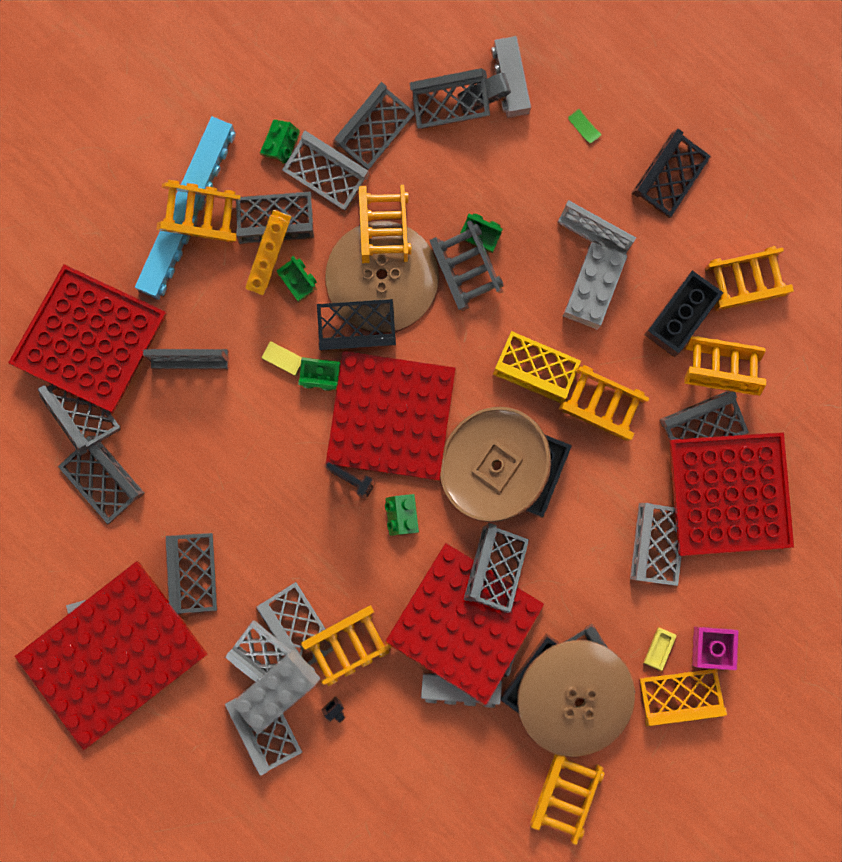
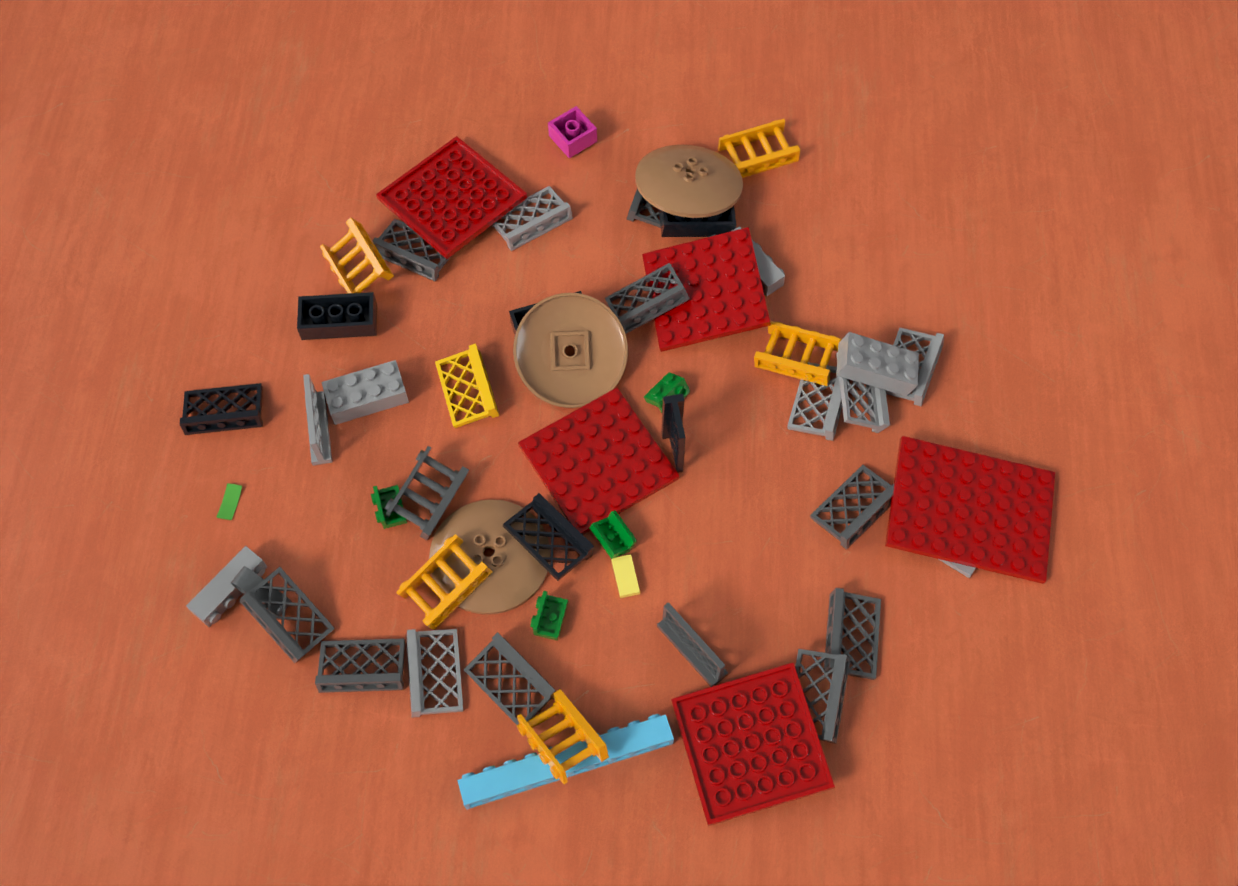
camera: 125 degrees left, 20 degrees down
light orange fence [245,210,292,295] -> none
green bracket [260,119,300,164] -> none
black tile [321,696,346,723] -> none
light orange fence [558,365,649,441] -> none
light orange fence [639,669,727,727] -> none
light yellow tile [643,627,677,671] -> none
light orange fence [705,246,794,311] -> none

